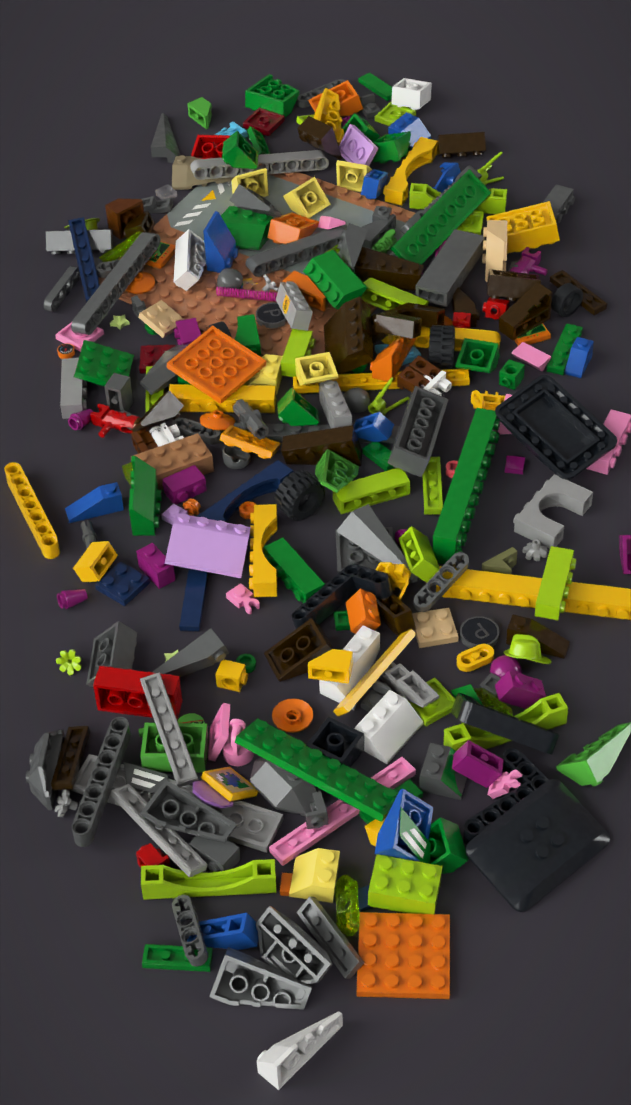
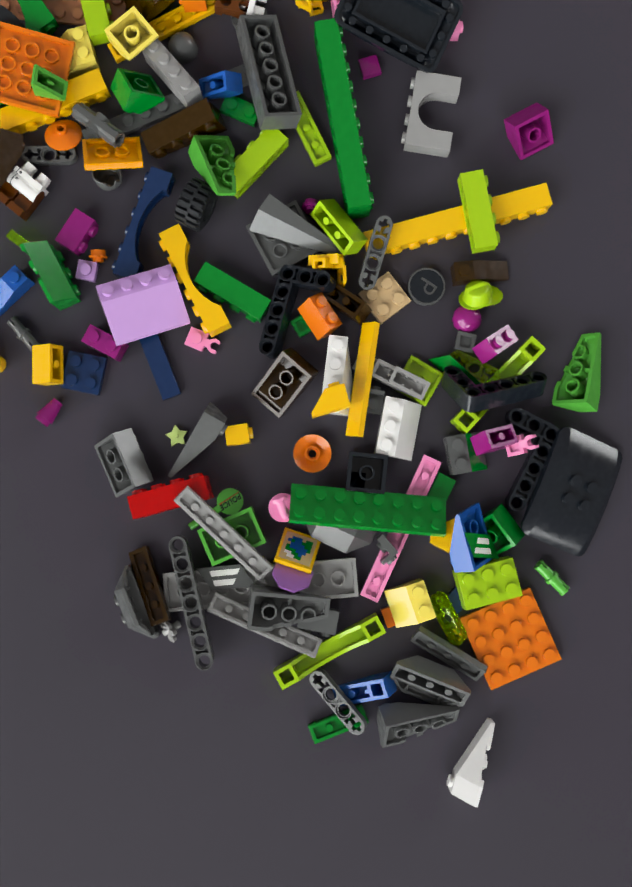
camera: 30 degrees left, 40 degrees up
lime plant [56,649,82,675] -> none
medium nougat brick [131,433,214,490] -> none
red brick [136,843,170,867] -> none
bright pink tile [208,703,230,761] -> none
green tile [236,654,256,673] -> none
orange tile [239,501,257,519] -> none
lime plant [368,377,409,416] -> none
coral bush [445,460,458,478] -> none
yellow plate [456,644,494,672] -> none
olive slope [482,547,518,574] -> none
light grey plant [522,539,548,561] -> none
none -> bright green slope [31,64,68,101]
none -> bright green pin [534,560,570,596]

